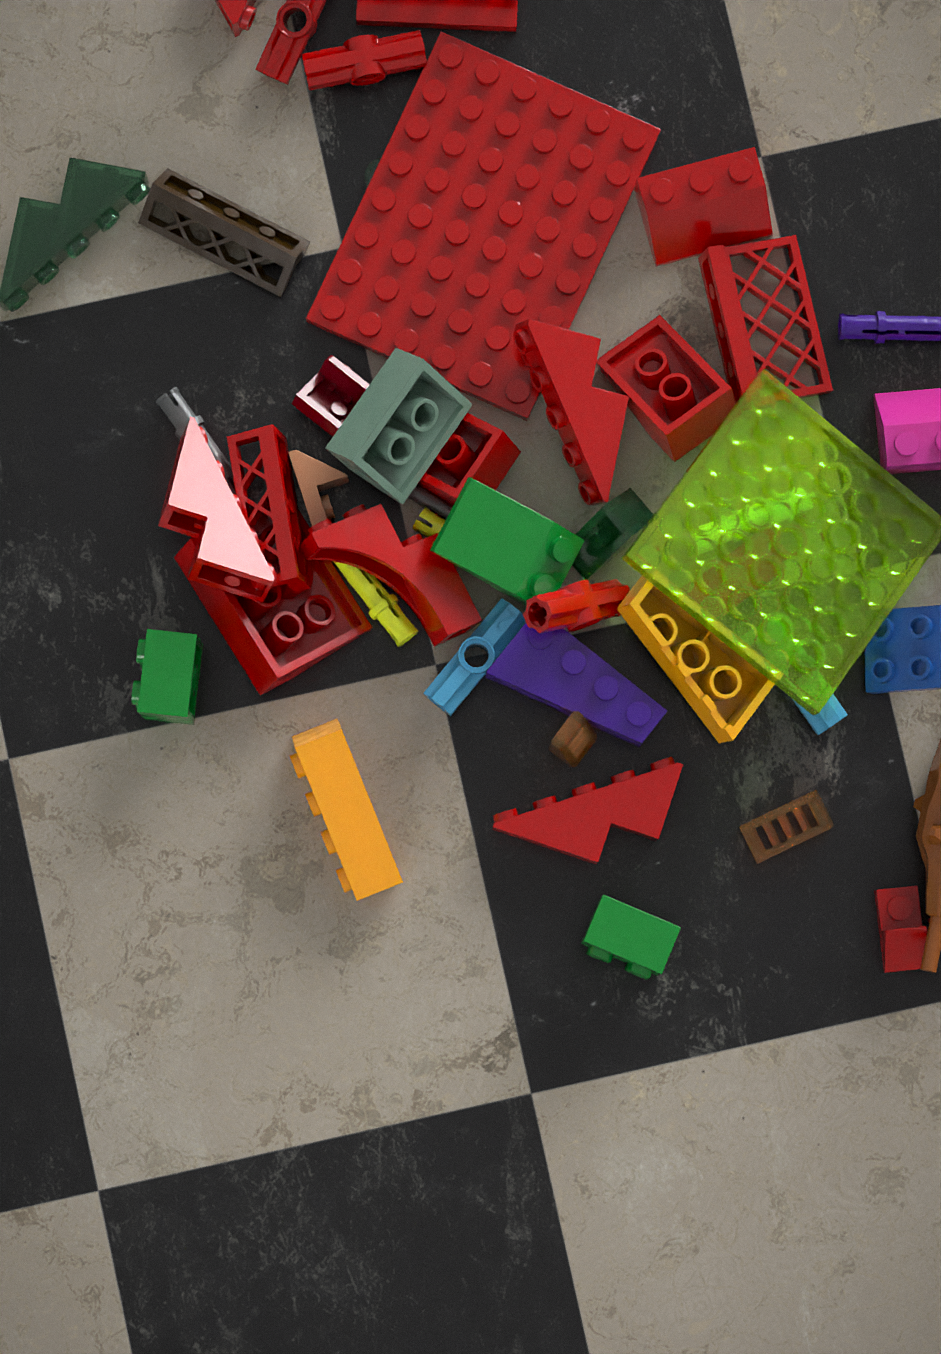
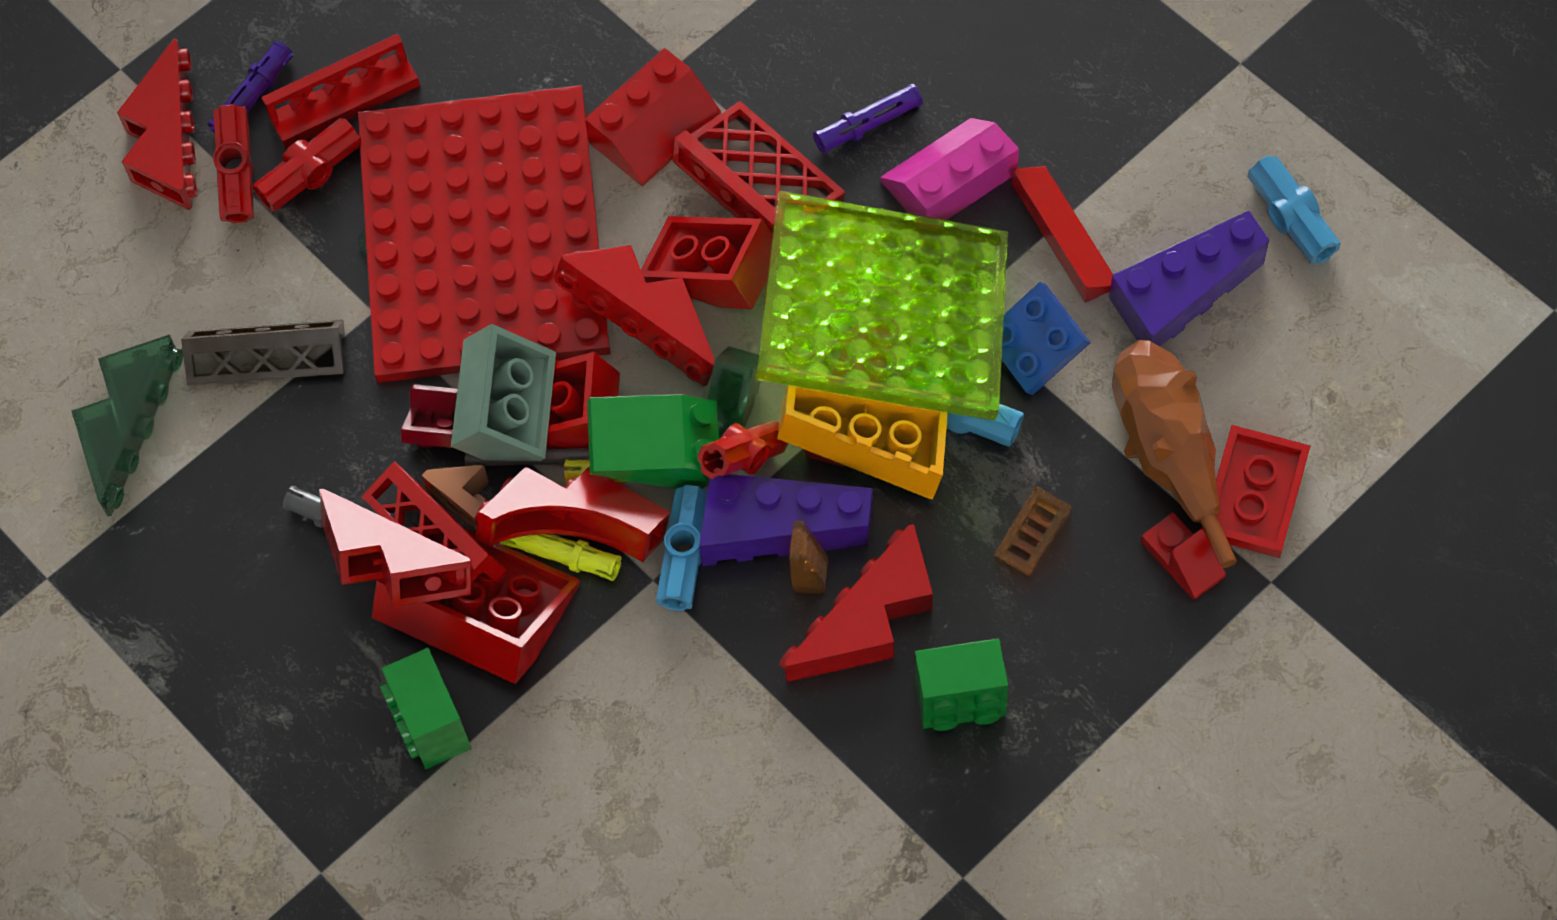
camera: 25 degrees left, 20 degrees down
light orange wedge [289,718,403,901] -> none

